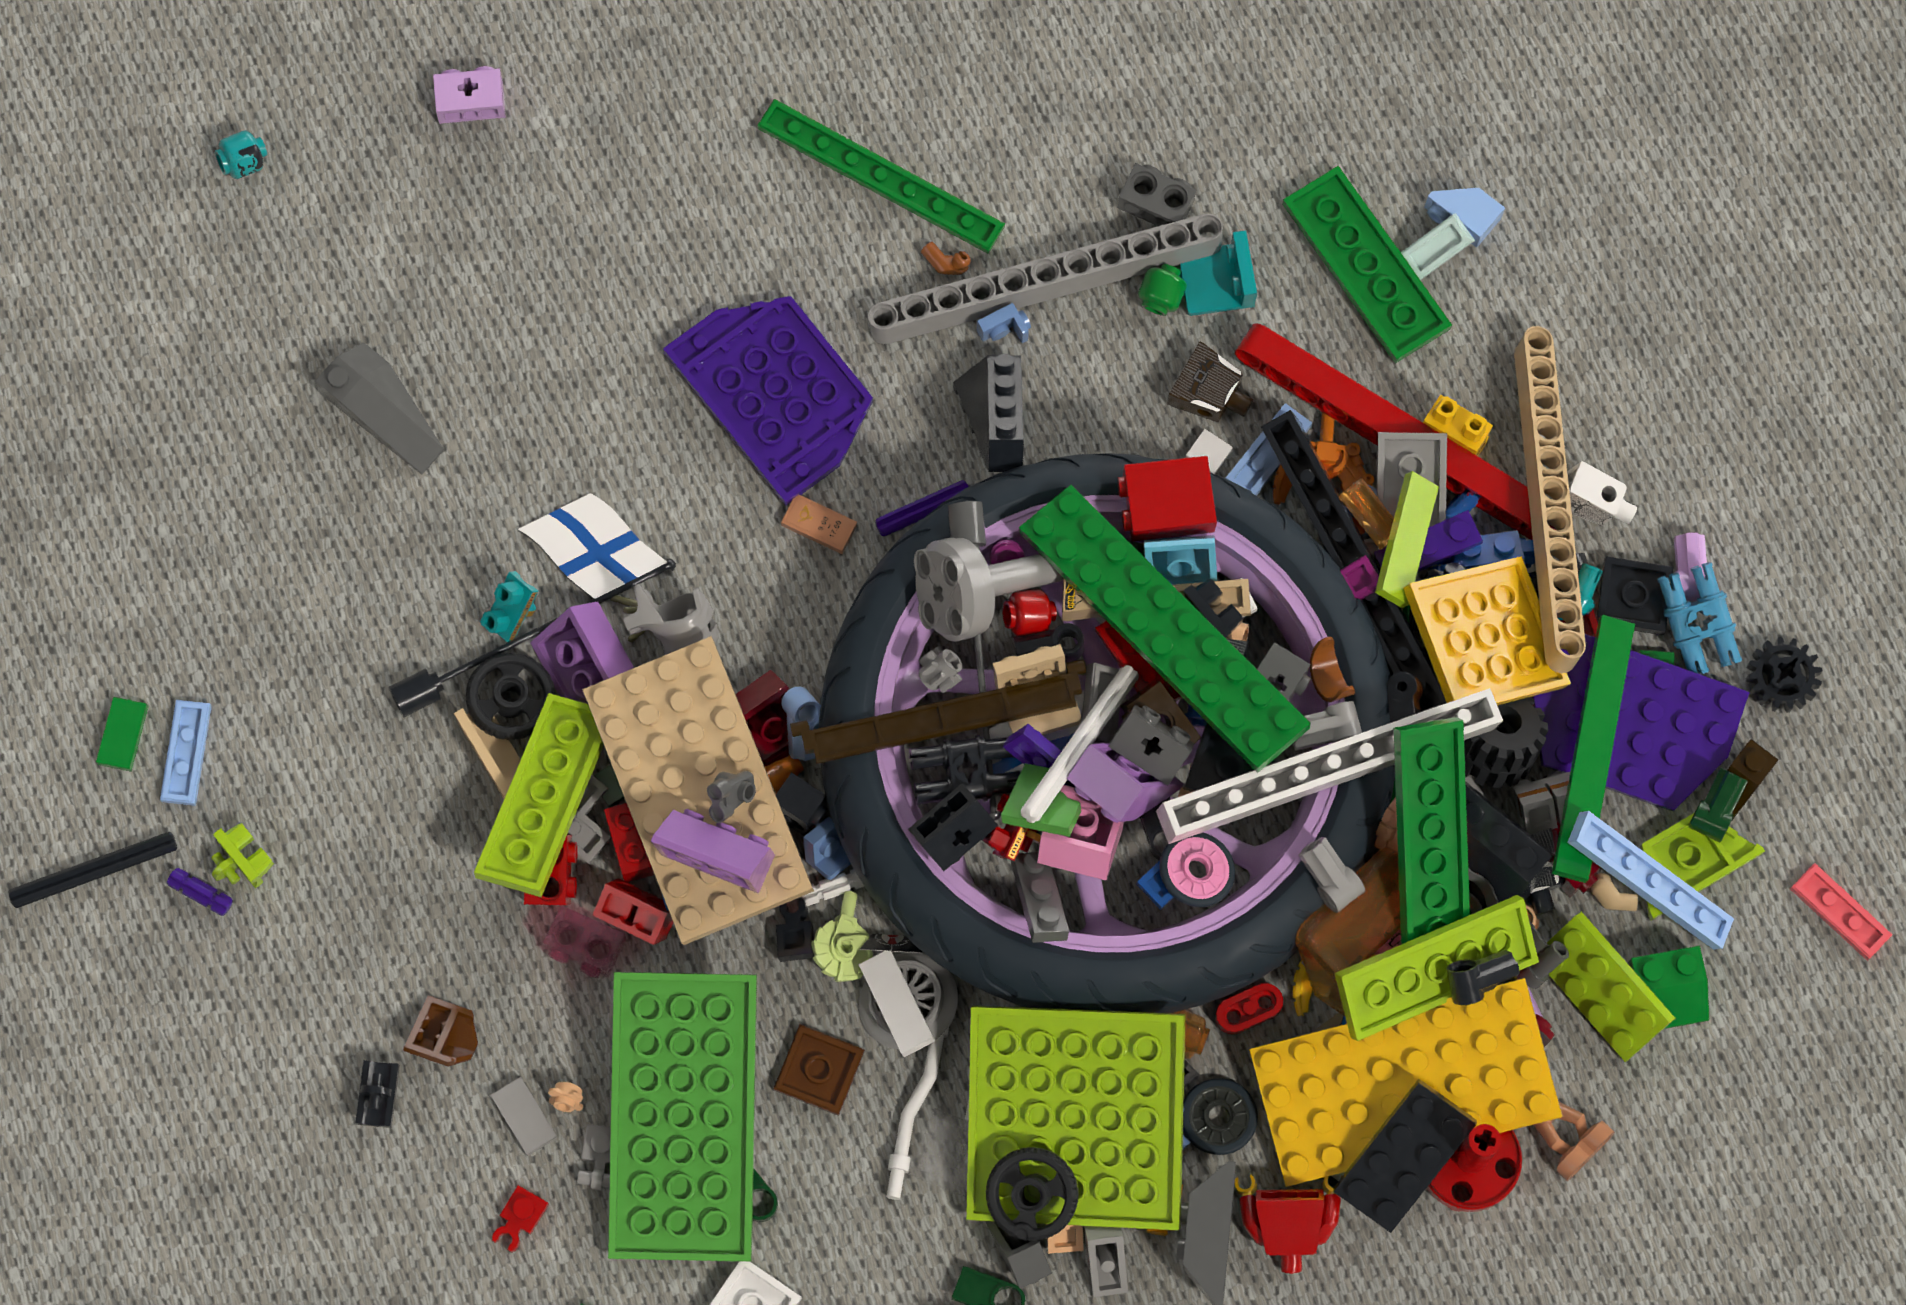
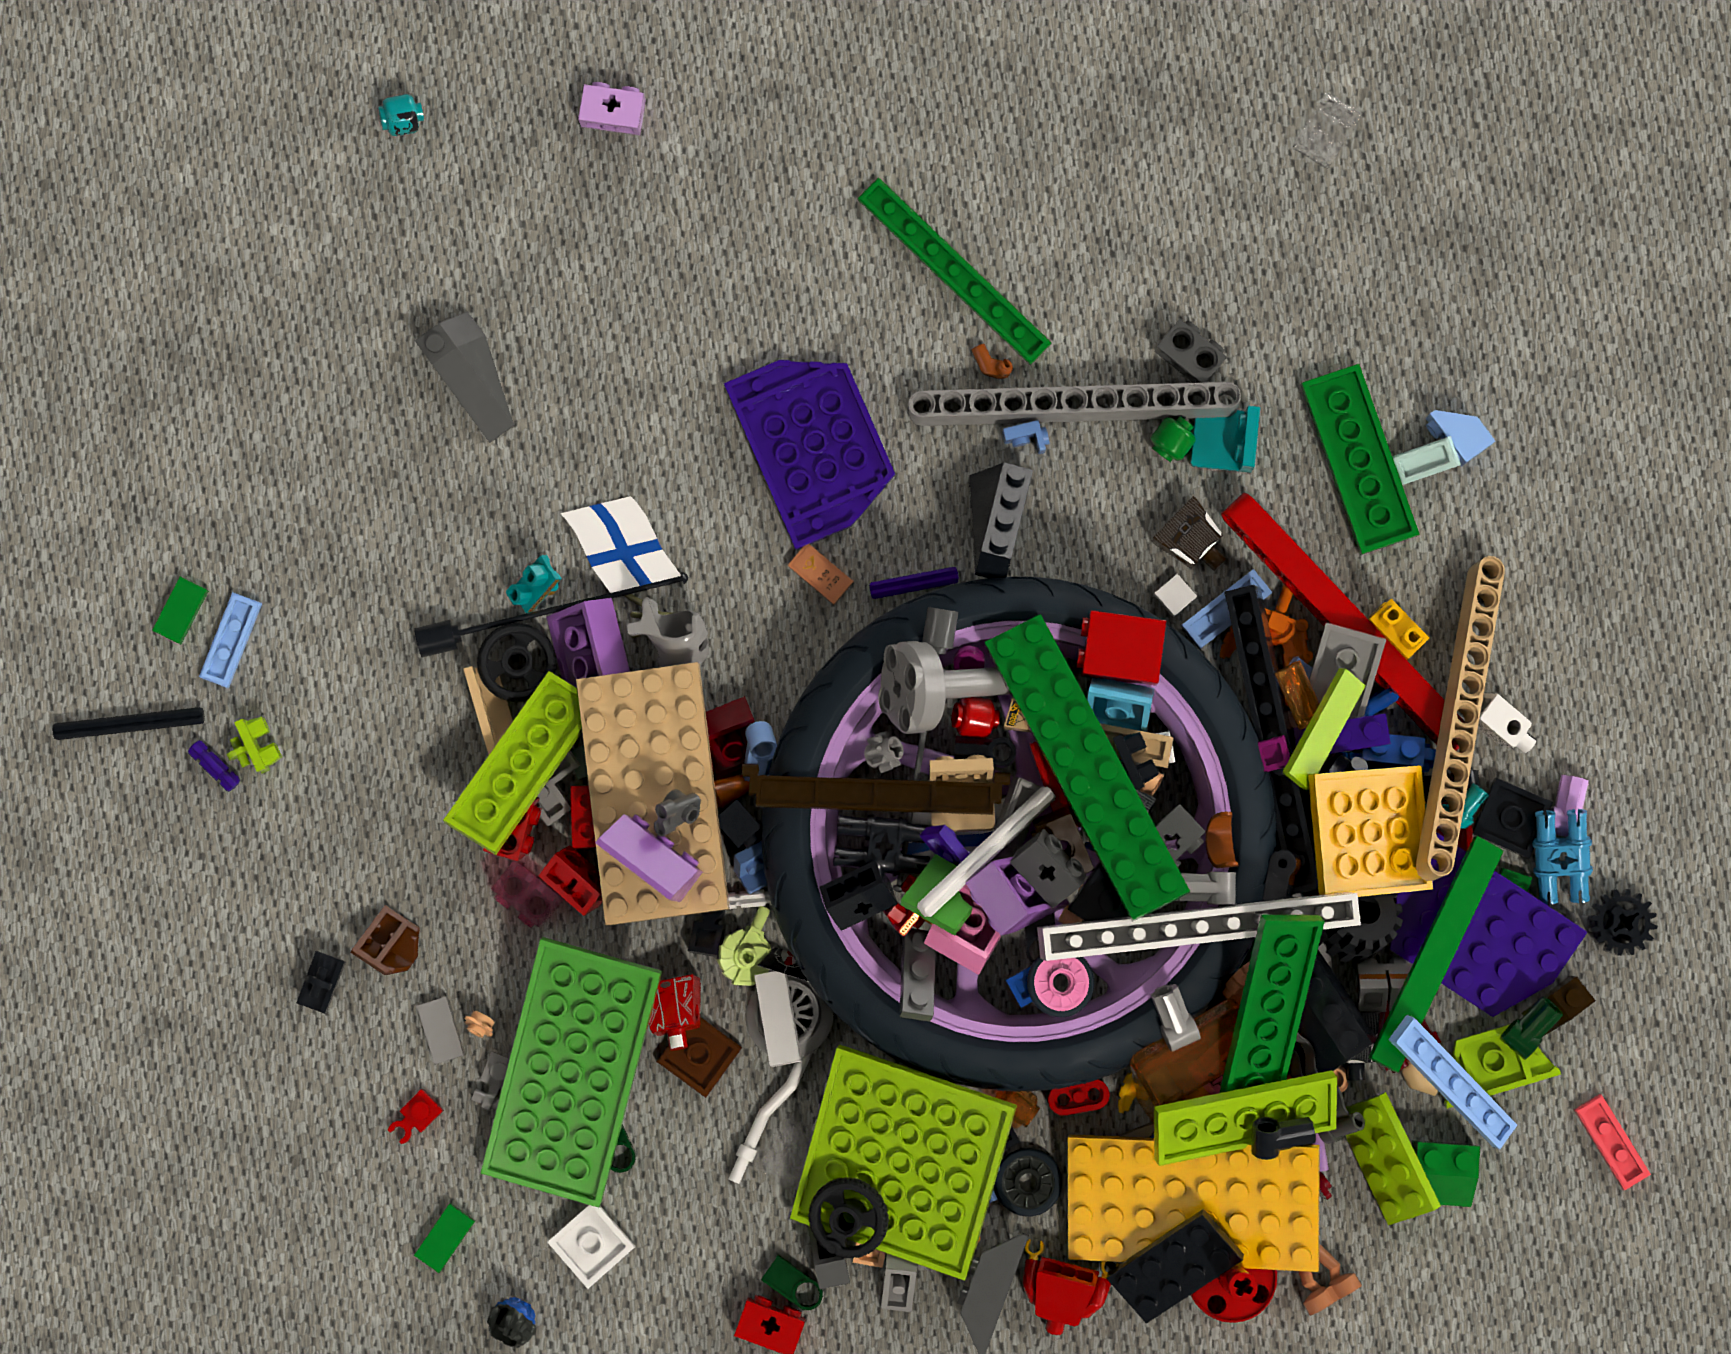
camera: 20 degrees right, 10 degrees up
none -> red torso [649,974,701,1051]

